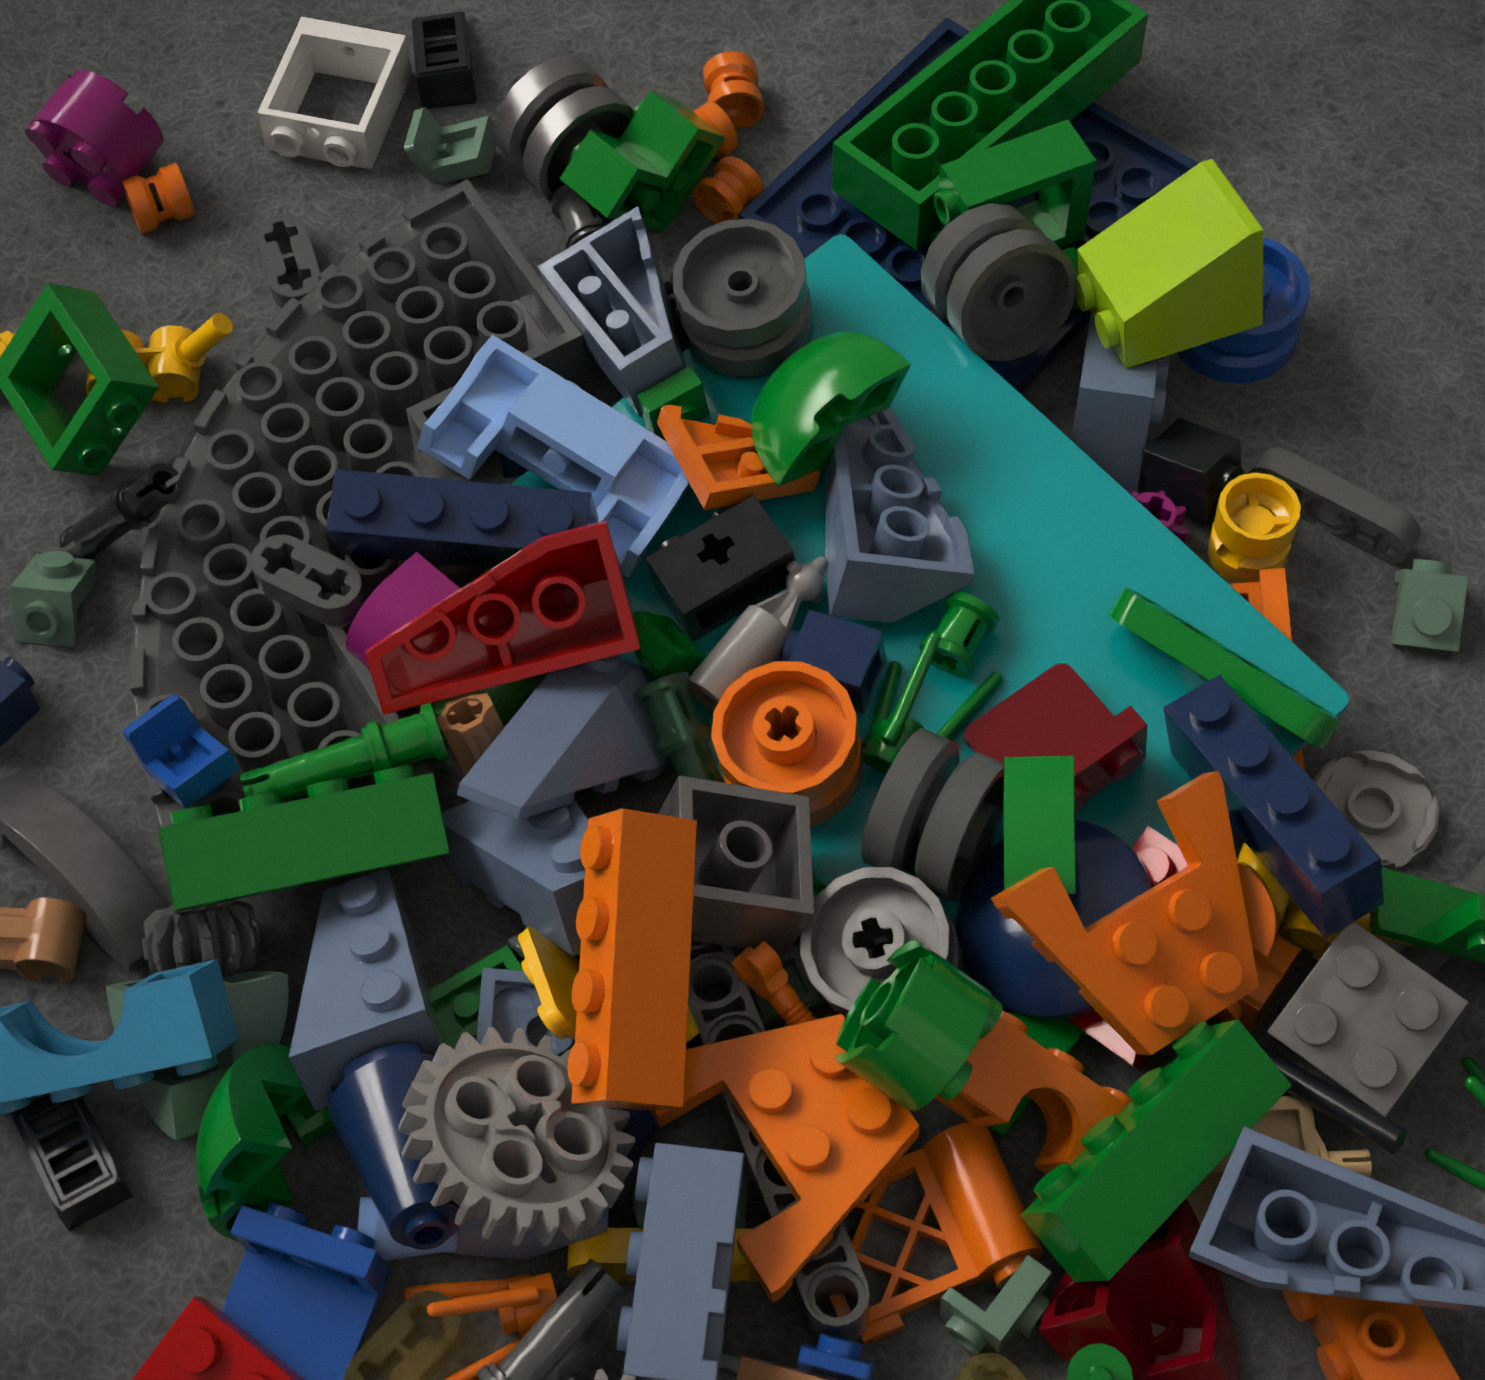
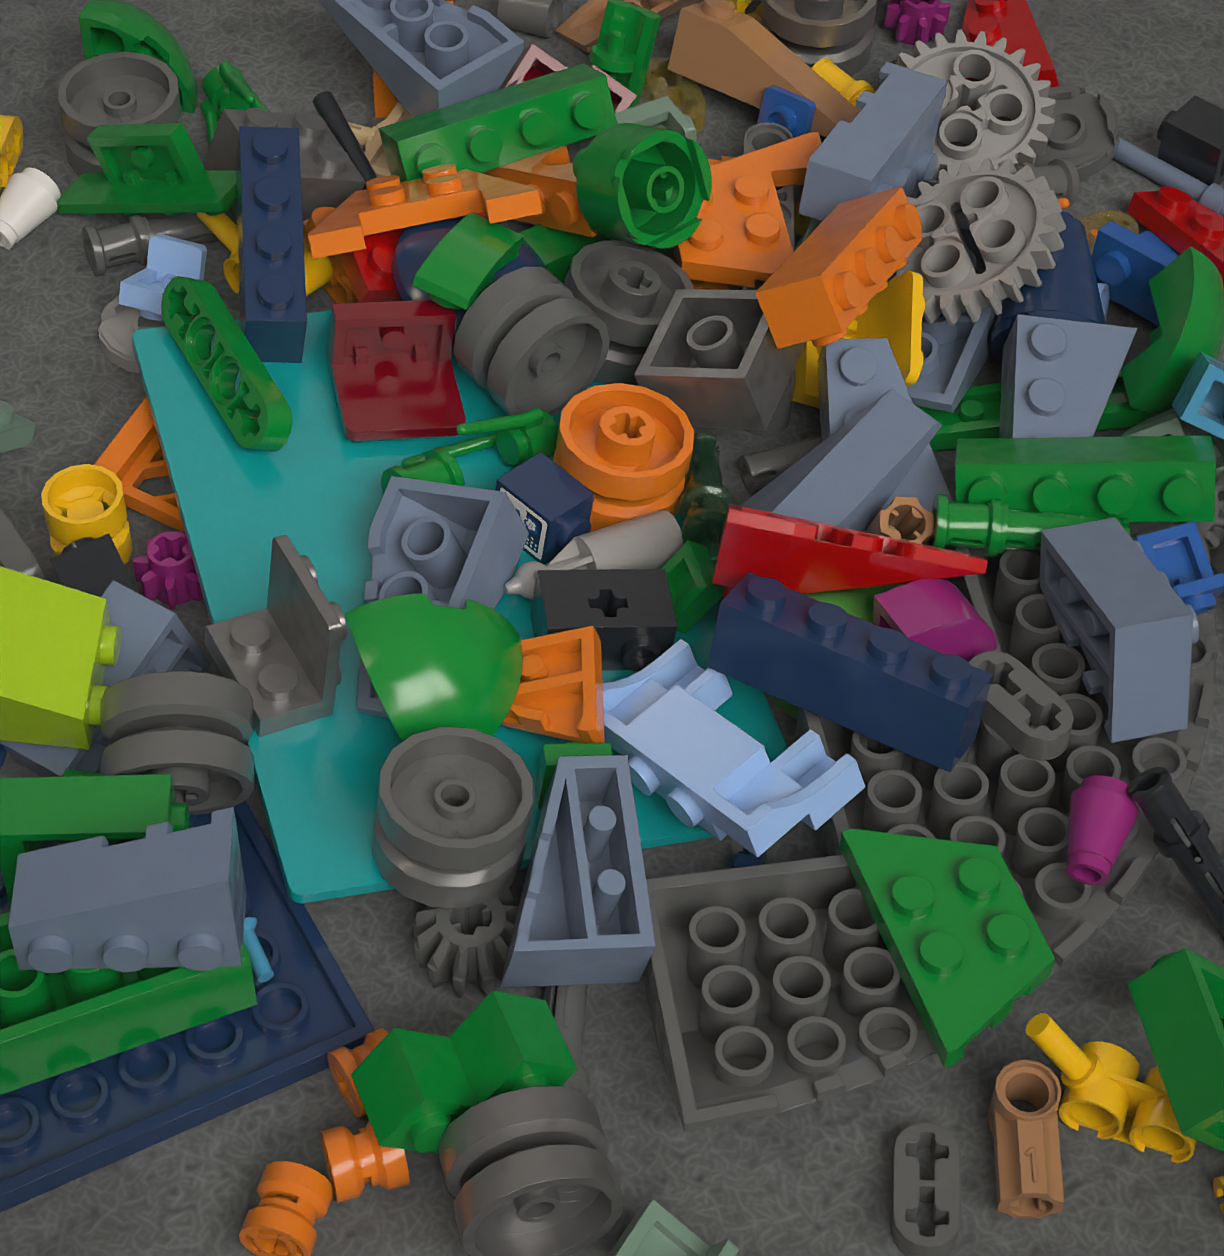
camera: 160 degrees left, 10 degrees down
none -> sand blue wedge [8,807,247,973]
none -> light blue bracket [118,234,207,321]
none -> flat silver bracket [205,534,347,737]
none -> dark azure piece [243,917,274,983]
none -> green wing [839,829,1055,1068]
none -> medium nougat piece [987,1059,1064,1218]
none -> sand blue wedge [1040,518,1199,743]
none -> magenta cone [1066,775,1139,885]

